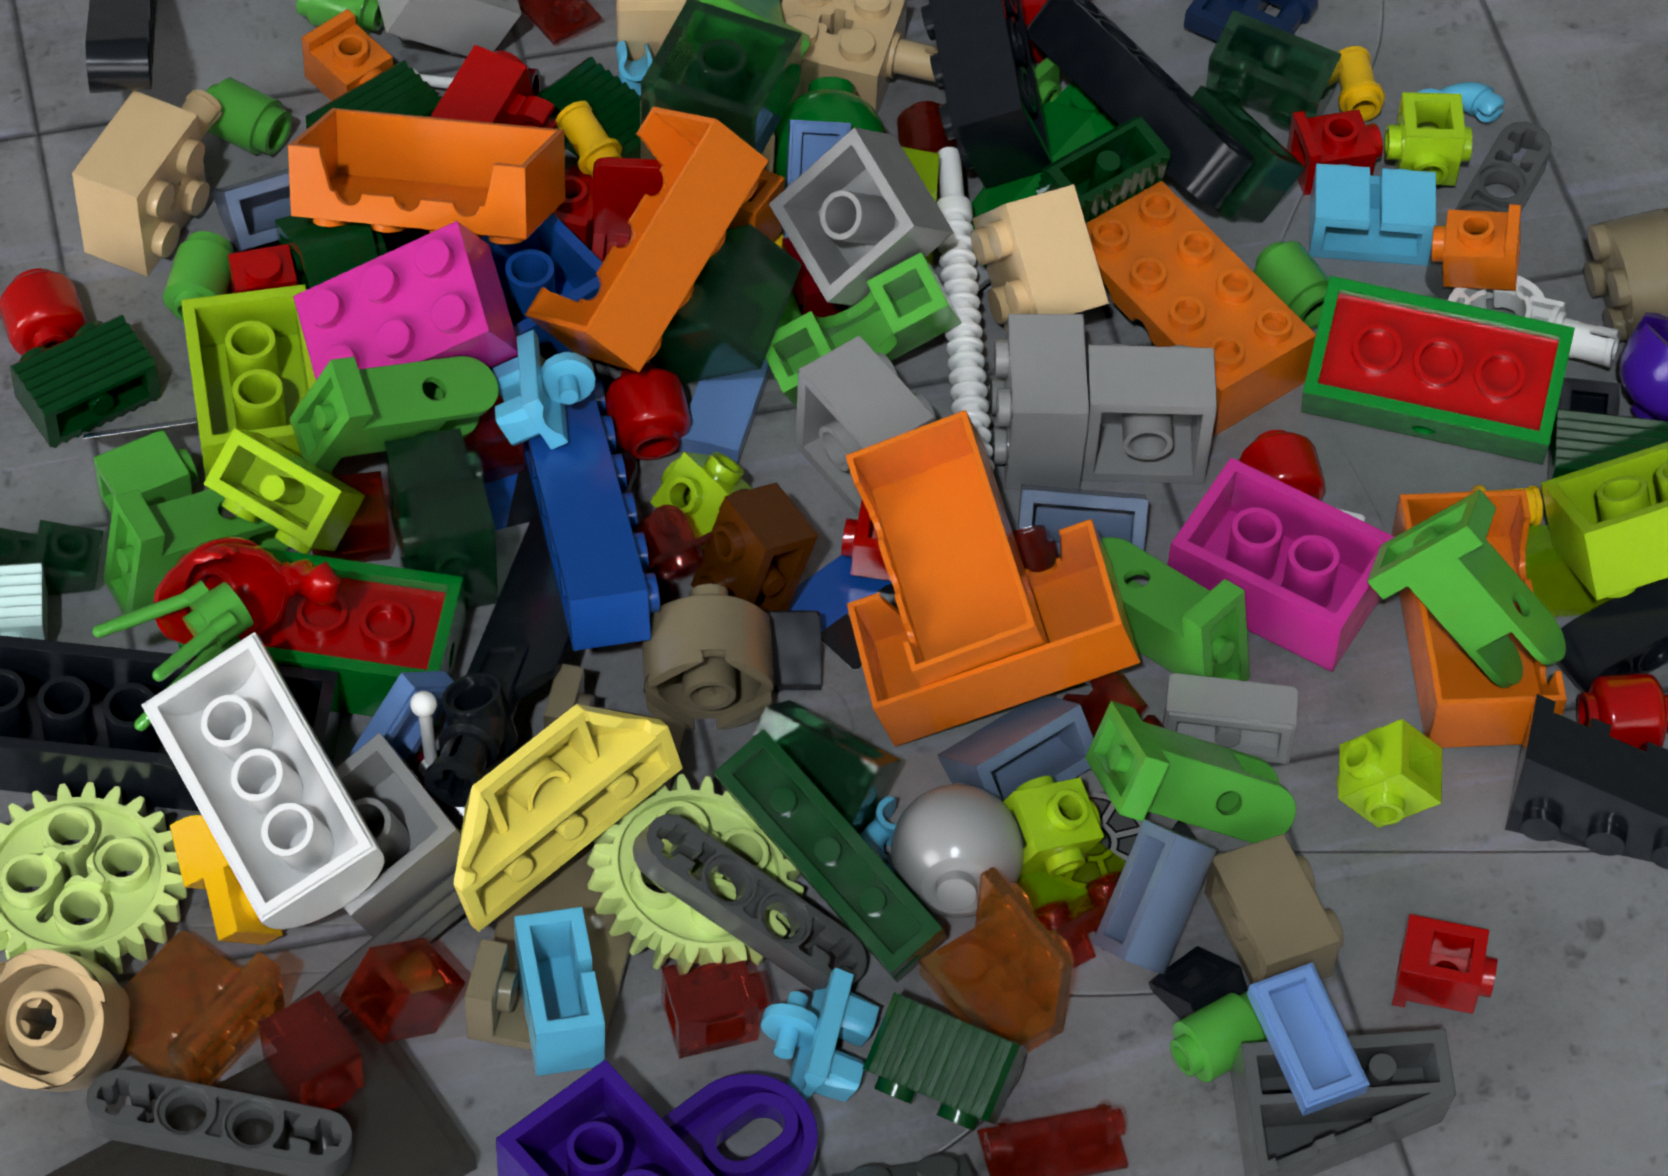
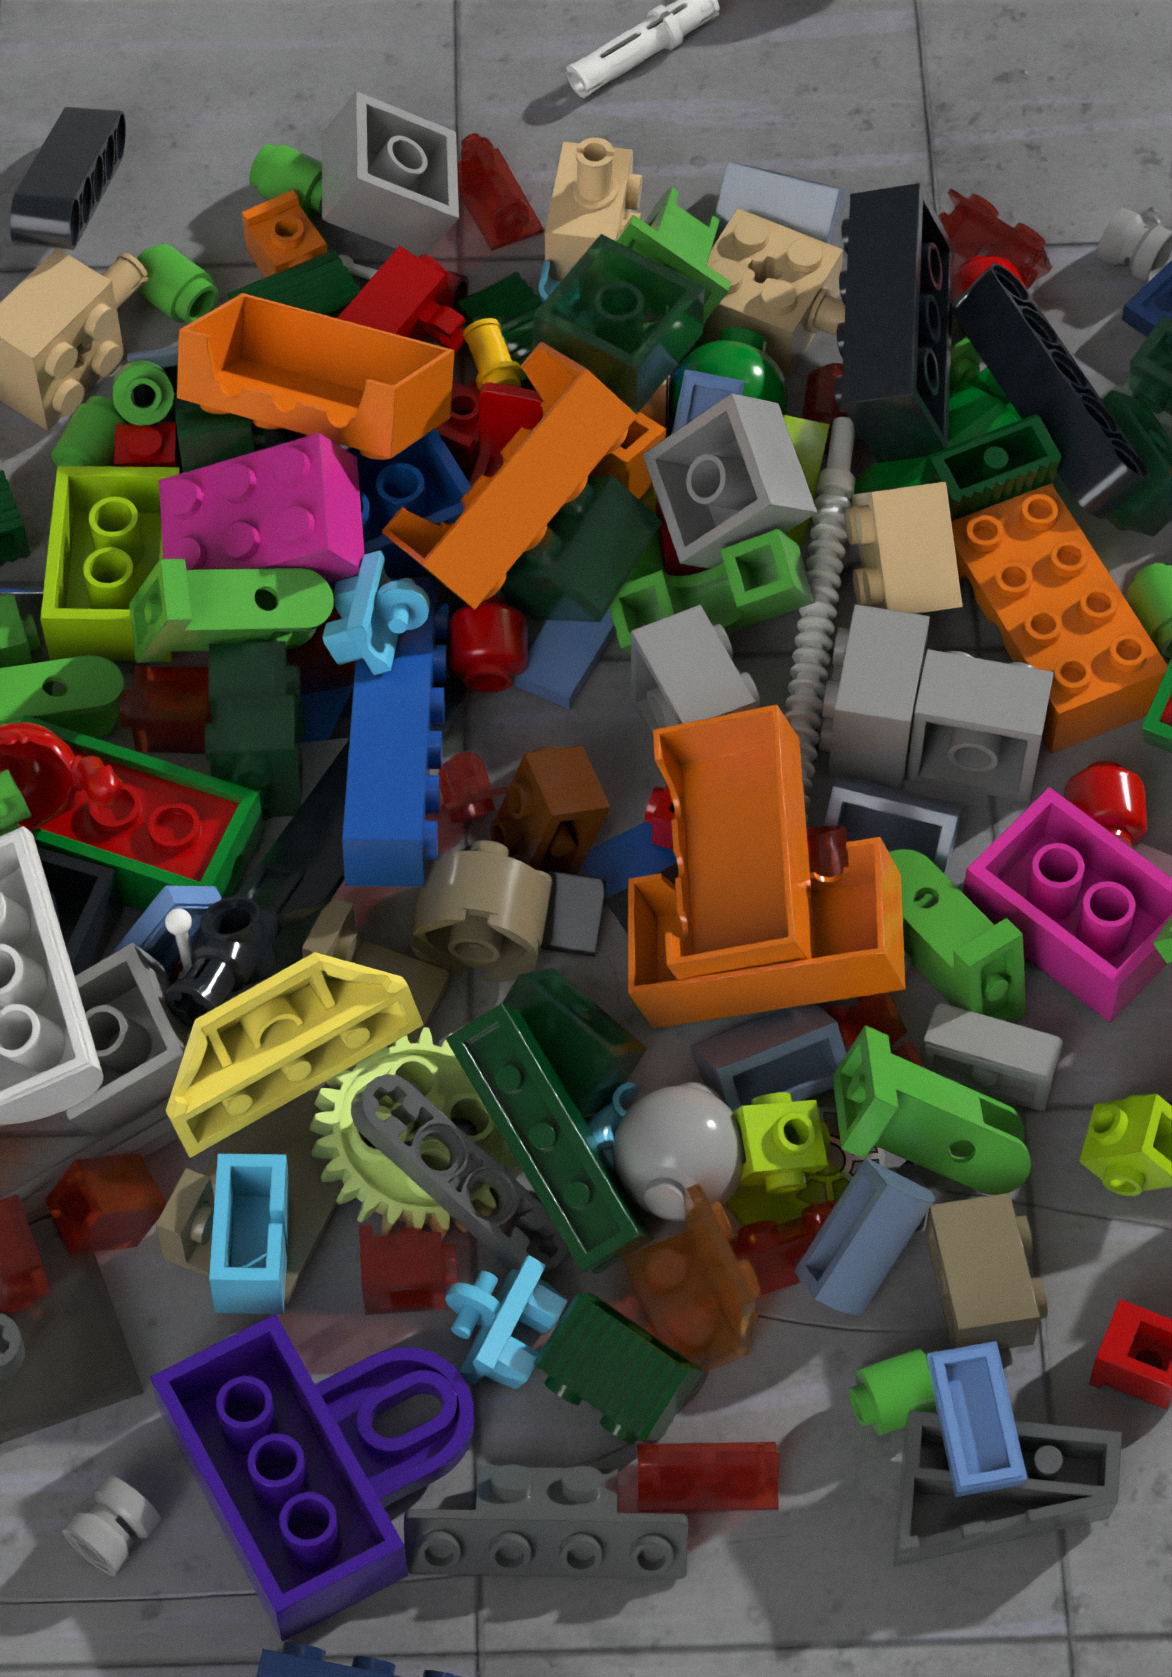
camera: 15 degrees right, 5 degrees up
lime brick [203,428,366,554] -> none
lime brick [650,451,752,549] -> none
black slope [1148,946,1248,1020] -> none
none -> bright green brick [112,360,174,426]

